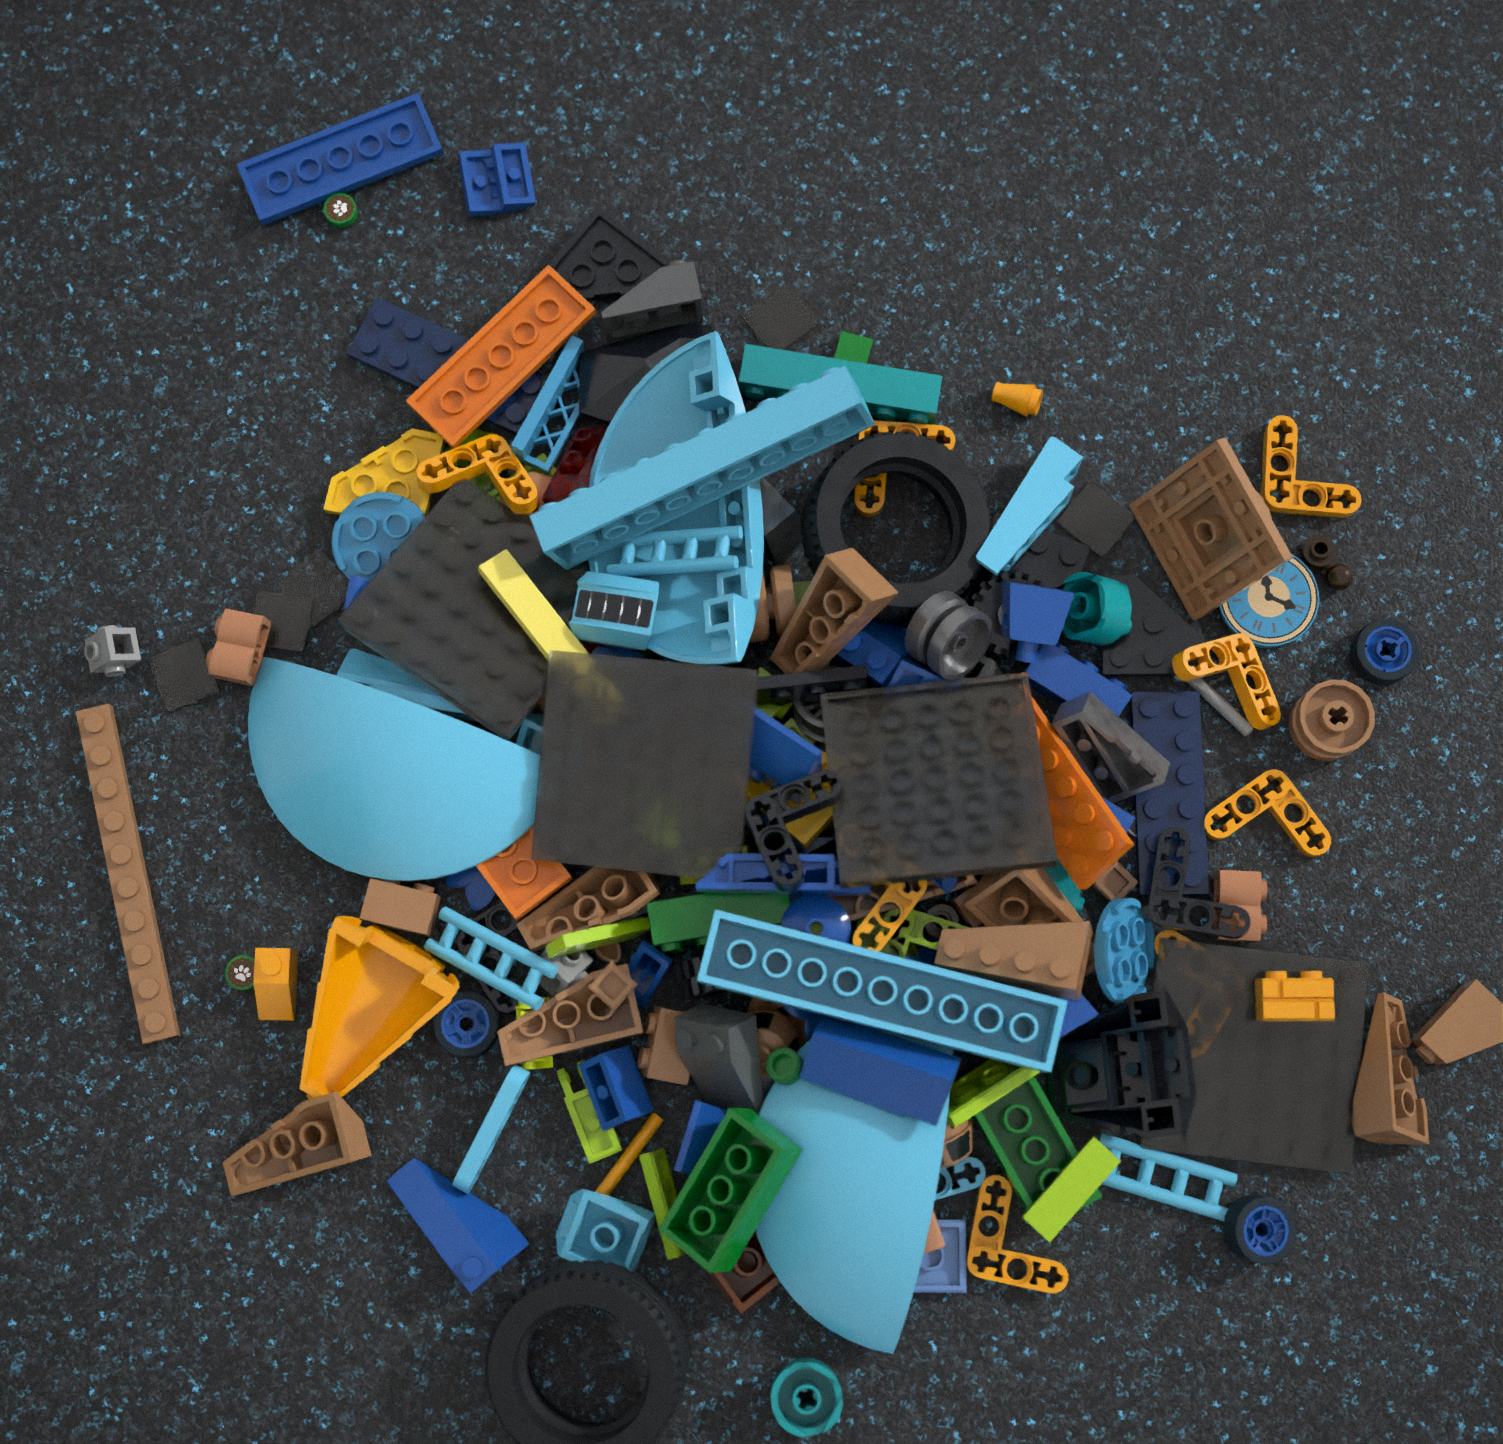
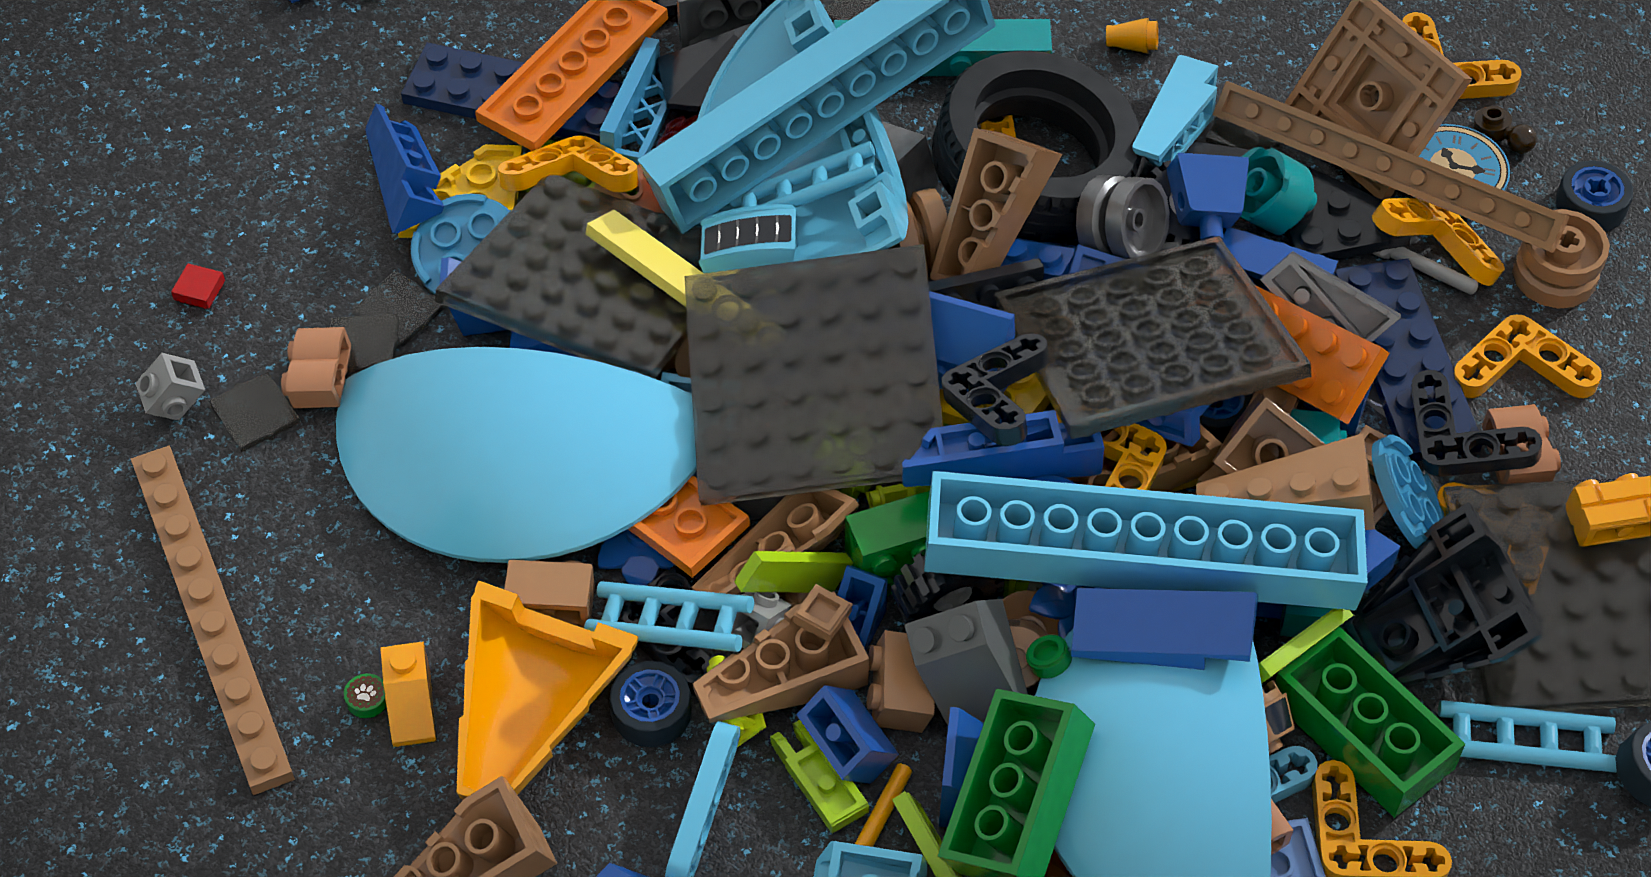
camera: 10 degrees left, 25 degrees down
lime tile [1022,1137,1121,1242] -> none
none -> red tile [171,263,225,309]
none -> blue wedge [365,104,444,234]
none -> medium nougat plate [1213,80,1569,253]

